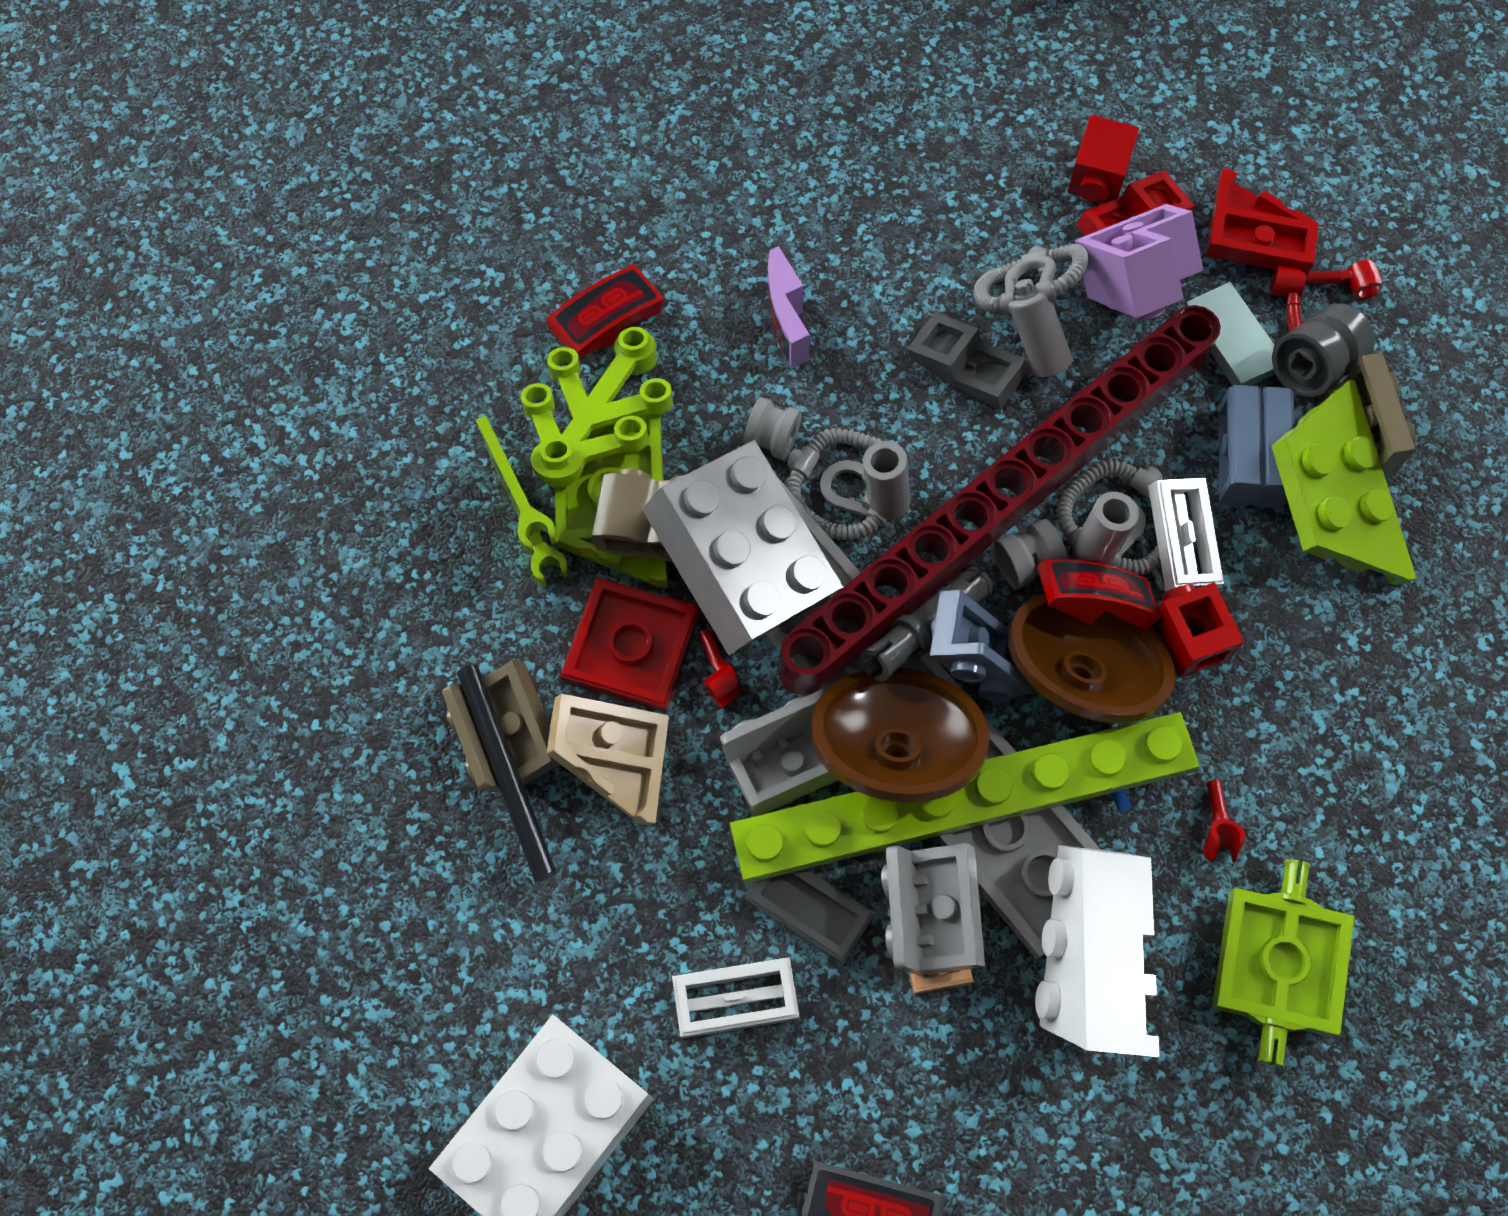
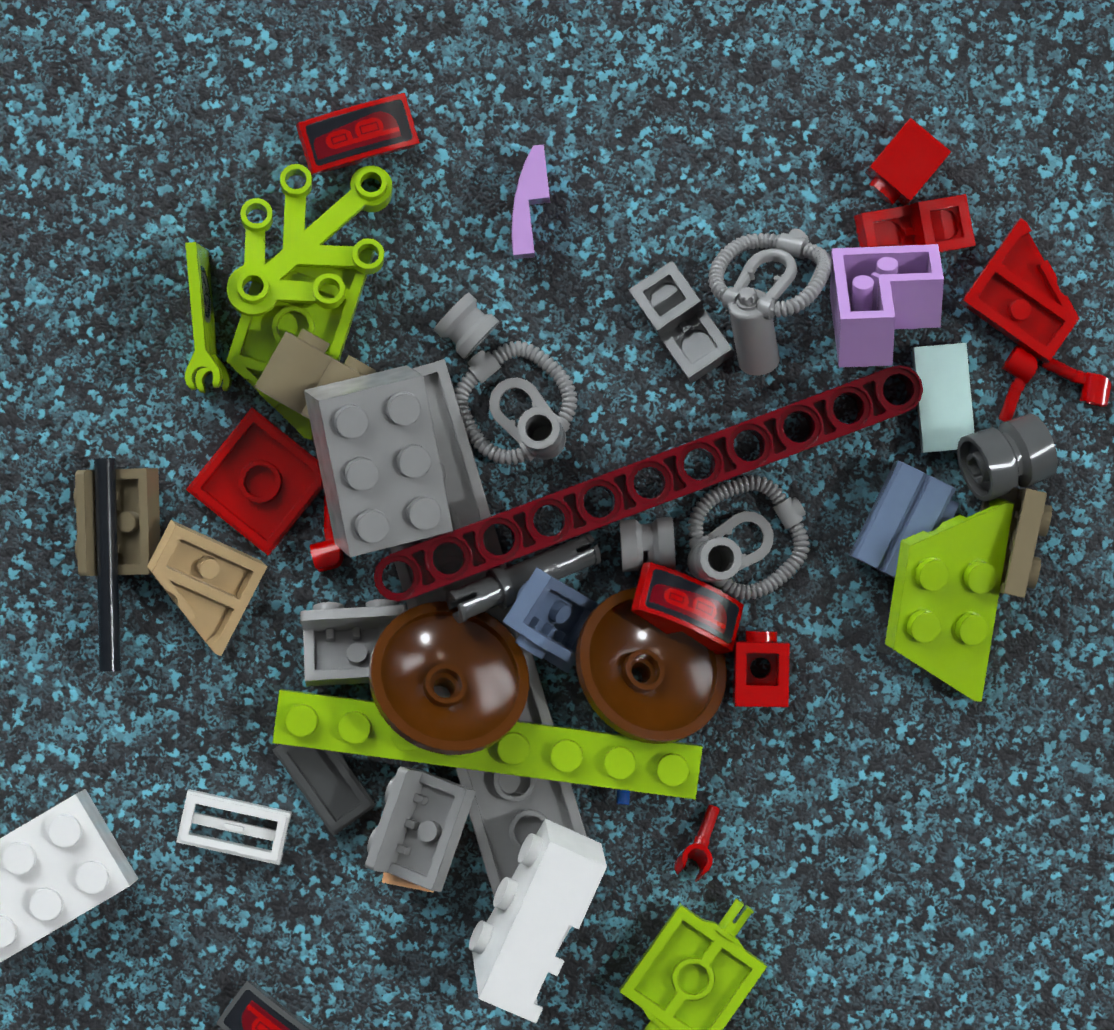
camera: 20 degrees right, 20 degrees up
white tile [1148,478,1224,591] -> none

